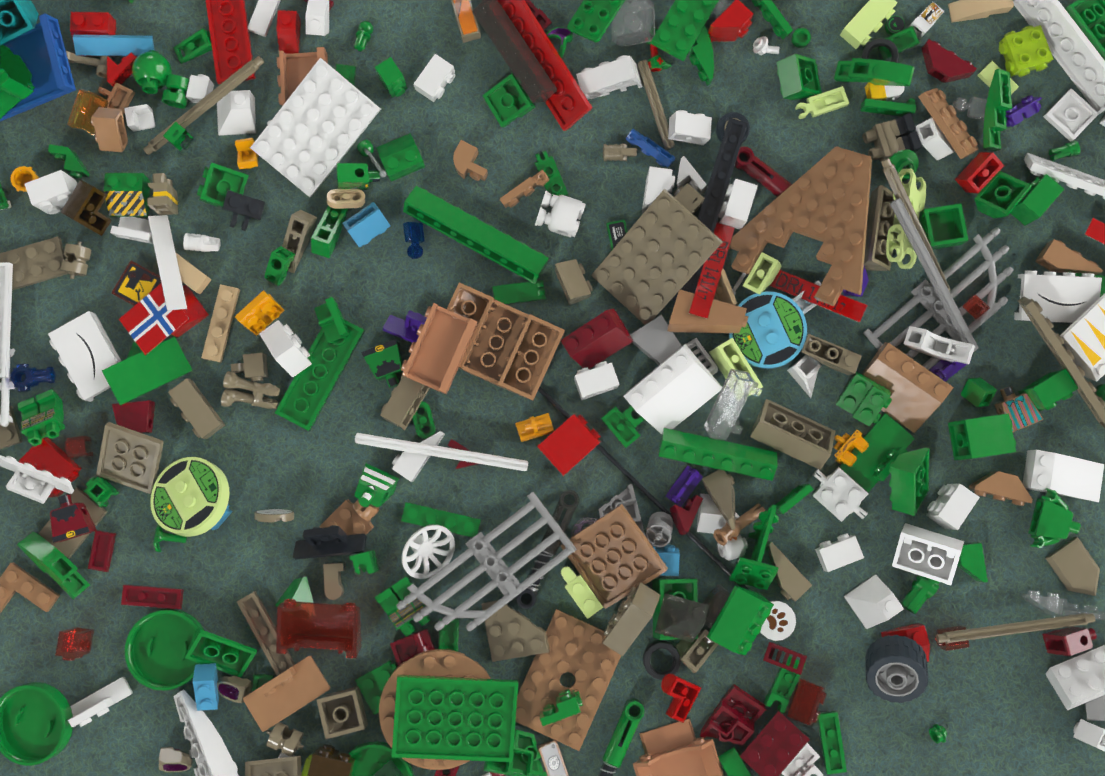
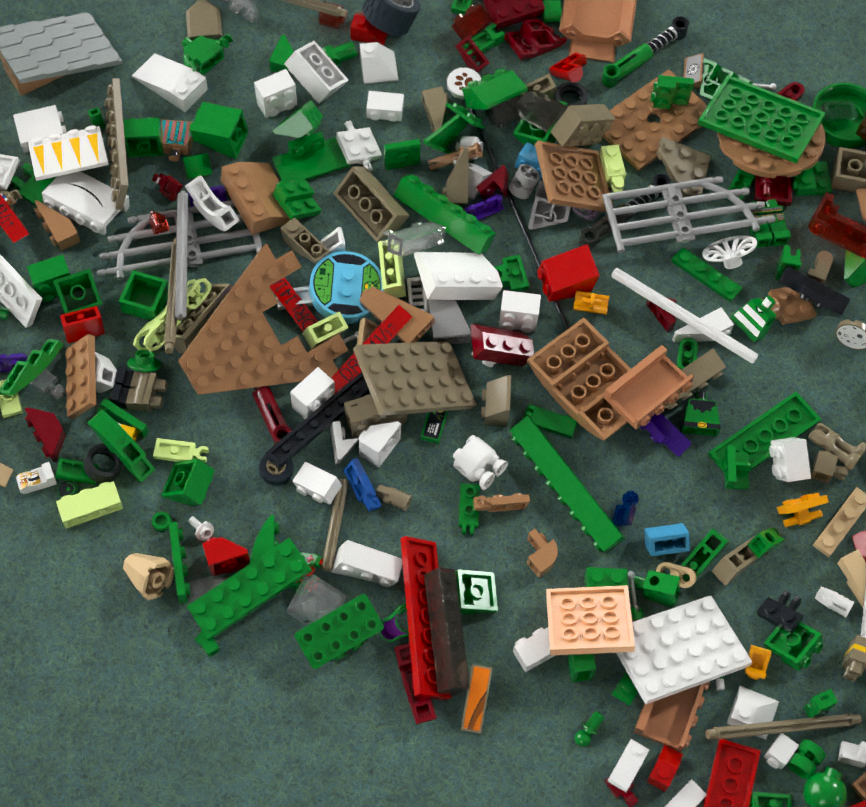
camera: 155 degrees left, 20 degrees down
light orange hips [833,430,869,467] -> none
medium nougat slope [968,471,1033,506] -> none
none -> dark red plate [152,173,183,201]
none -> light nougat plate [546,585,635,655]

